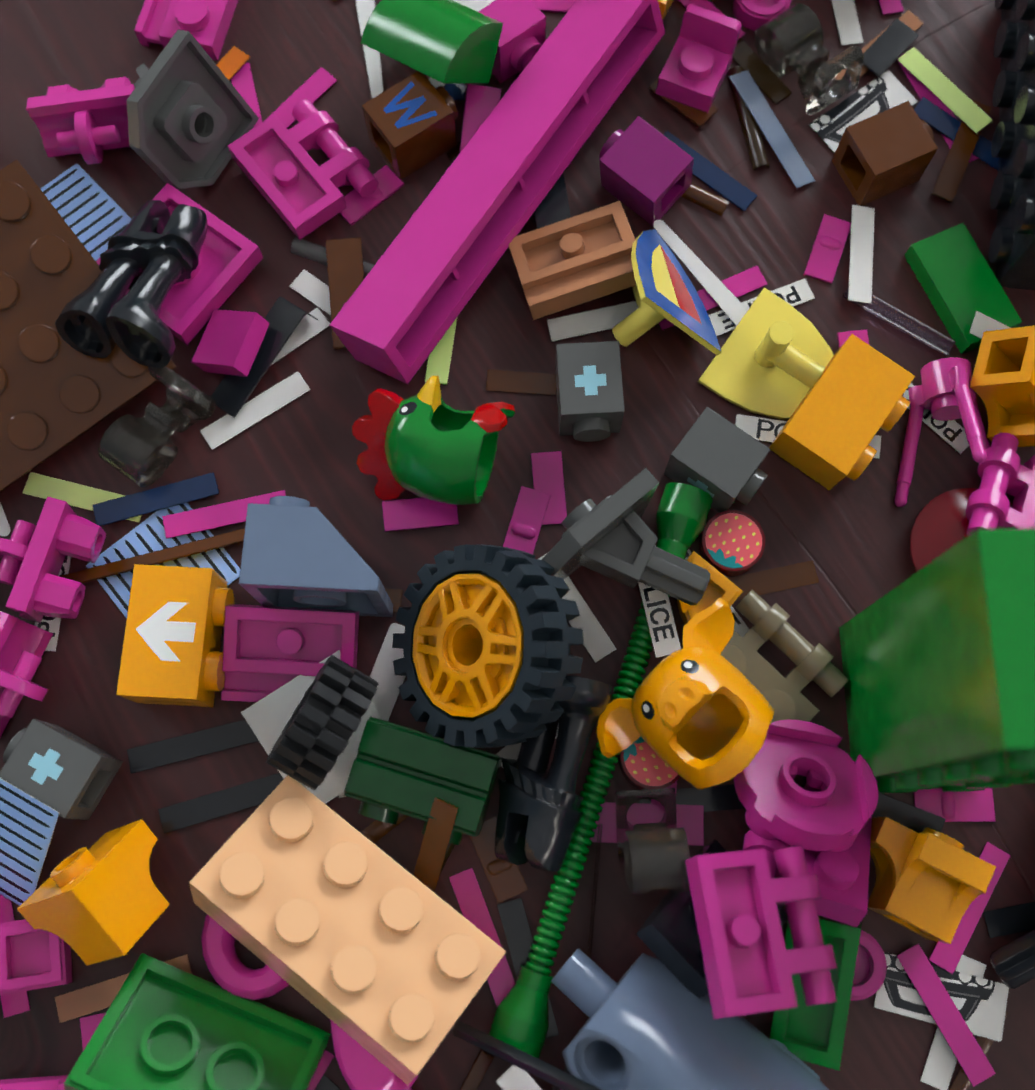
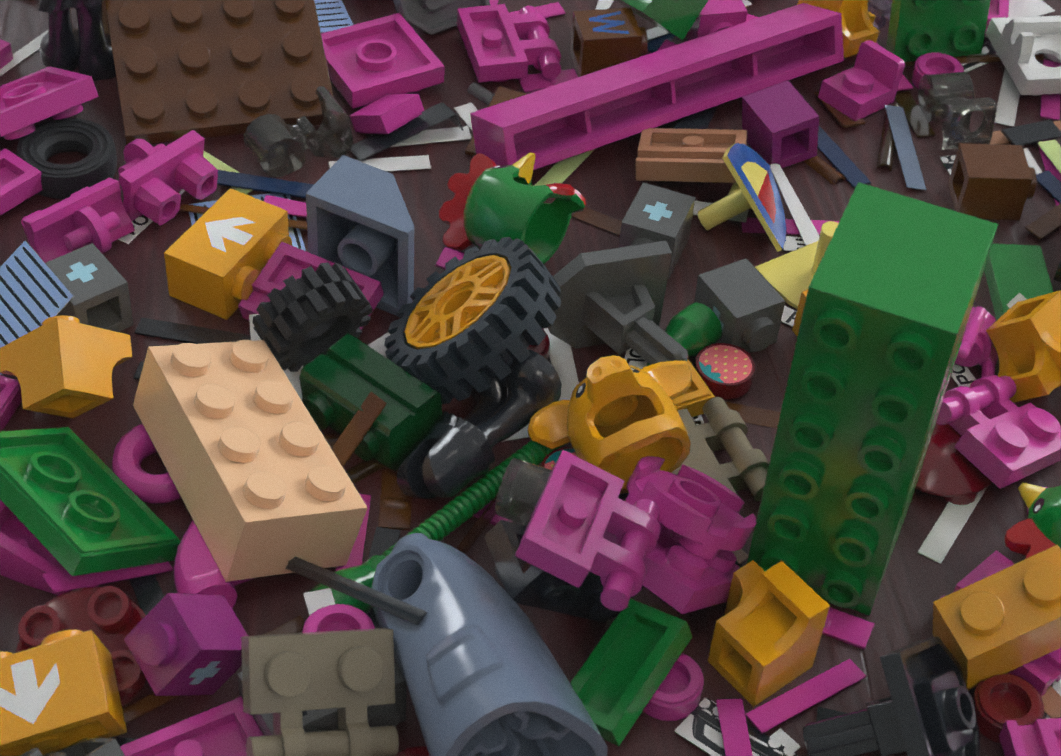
camera: 20 degrees right, 30 degrees down
black piece [55,200,208,368] -> none

